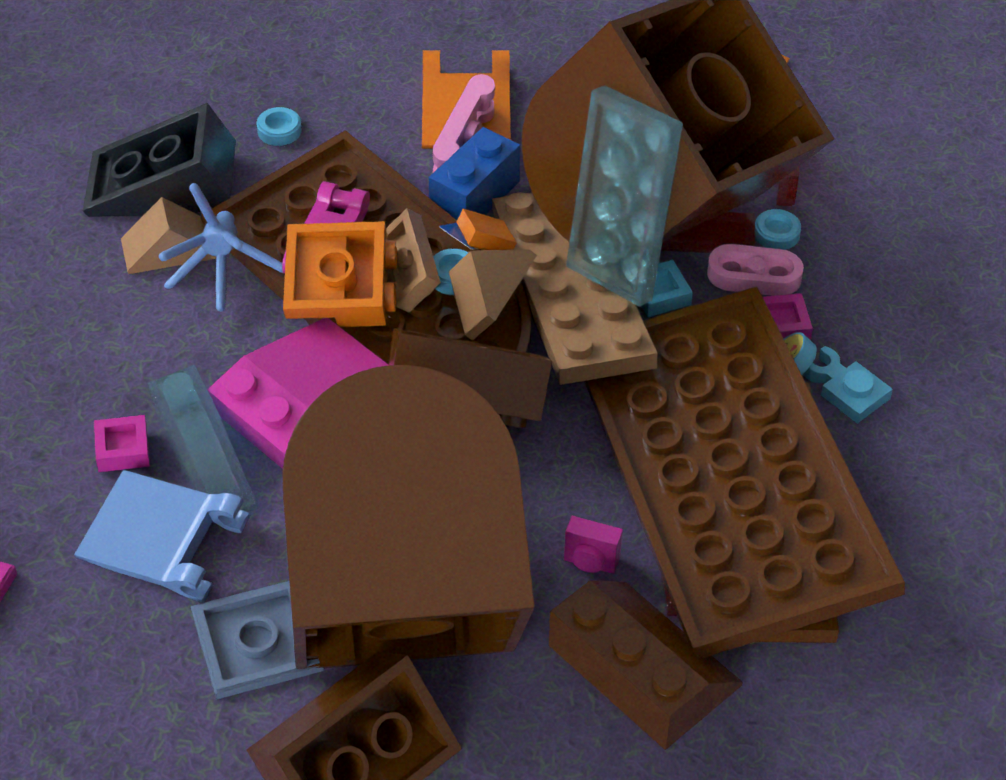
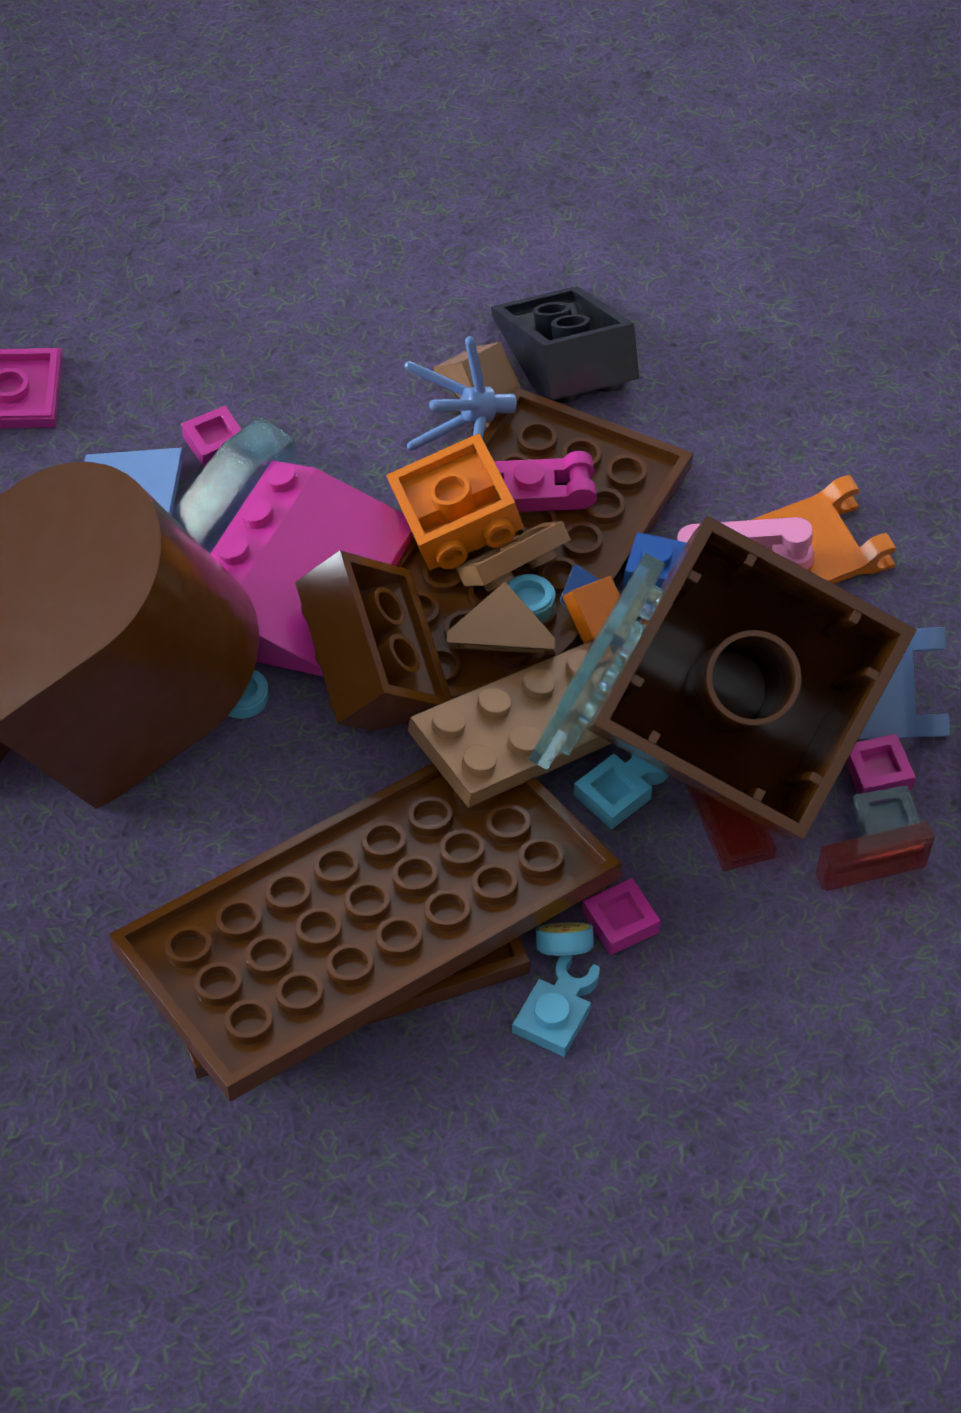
camera: 70 degrees right, 5 degrees up
medium azure tile [257,107,302,146] -> none
reddish brown slope [549,580,743,750] -> none
dark pink plate [564,516,623,574] -> none
bright pink plate [707,244,804,296] -> none
medium azure tile [754,209,801,250] -> none

